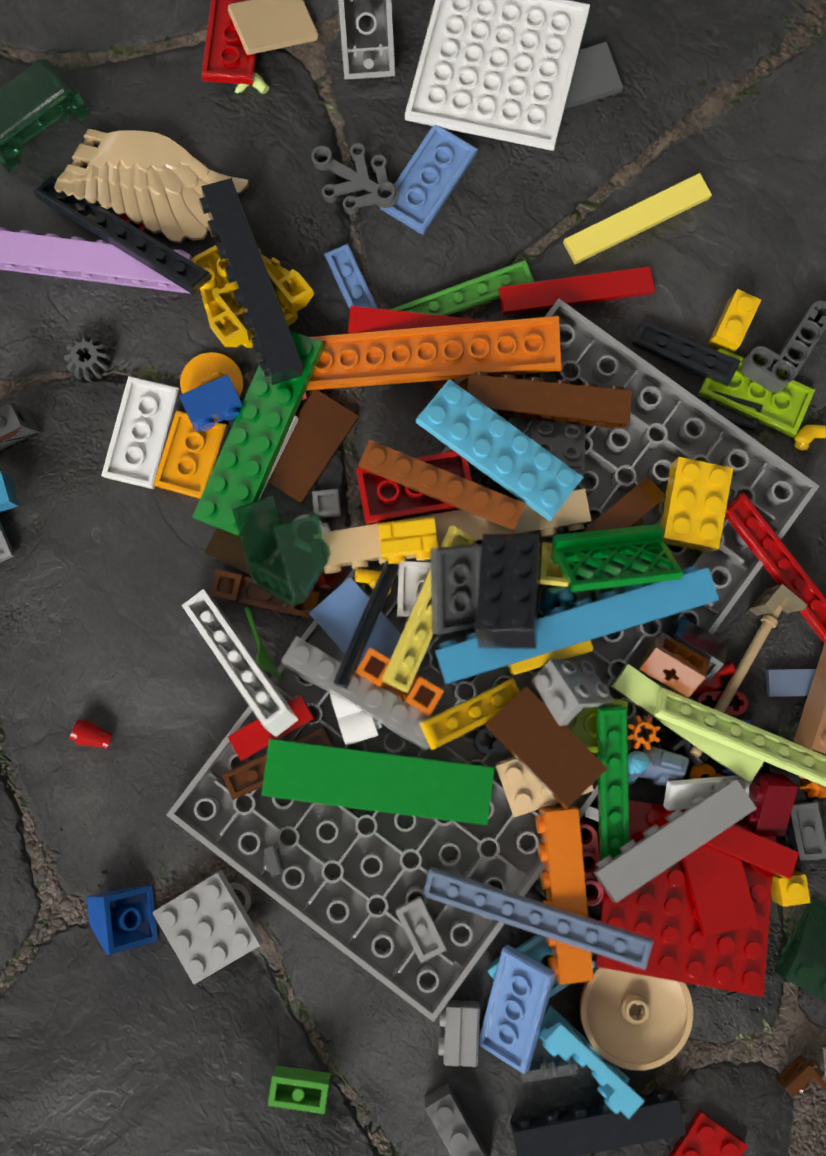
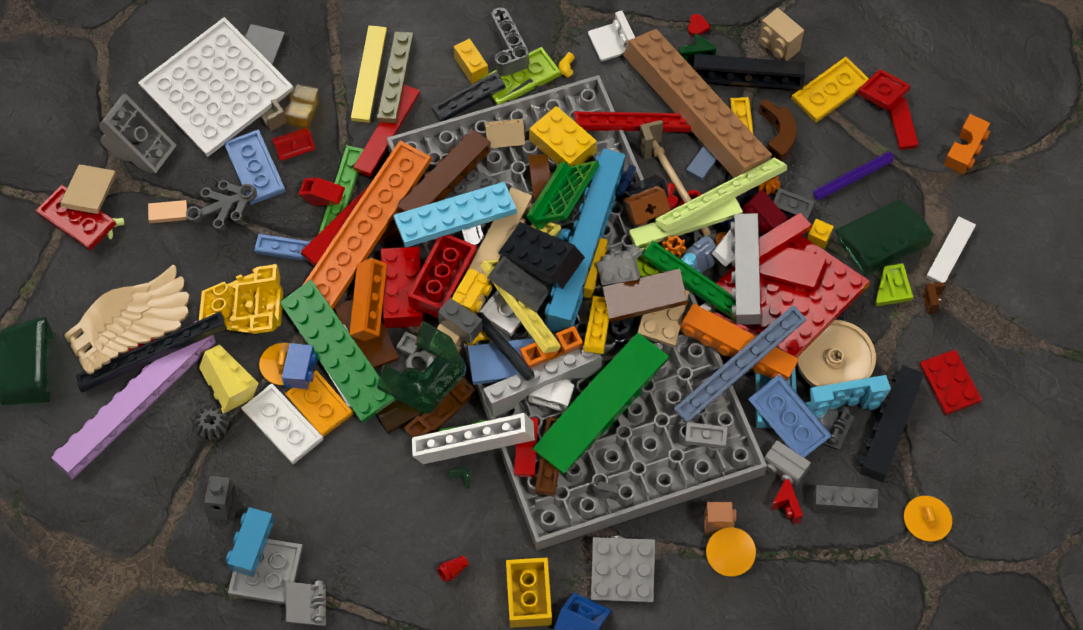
camera: 55 degrees left, 20 degrees down
black brick [199,178,303,385] -> none
bright green brick [268,1065,331,1114] -> none
dark orange plate [358,440,525,531] -> none
none -> light nougat tile [148,200,188,223]
none -> light yellow wedge [199,344,258,414]
none -> dark tan panel [260,99,286,132]
none -> red panel [272,128,315,161]
none -> clear yellow brick [284,84,320,129]
none -> red slope [298,177,345,206]
none -> orange brick [349,258,387,341]
none -> plate [377,31,414,123]
none -> red brick [381,247,424,328]
none -> dark grey brick [438,298,482,344]
none -> clear green animal [448,467,471,489]
none -> tan panel [484,118,525,148]
none -> yellow brick [506,558,552,628]
none -> dark blue bar [616,165,636,196]
none -> nougat brick [704,502,736,536]
none -> light orange shield [706,527,756,577]
none -> red slope [771,479,803,525]
none -> lime wing [875,263,913,307]

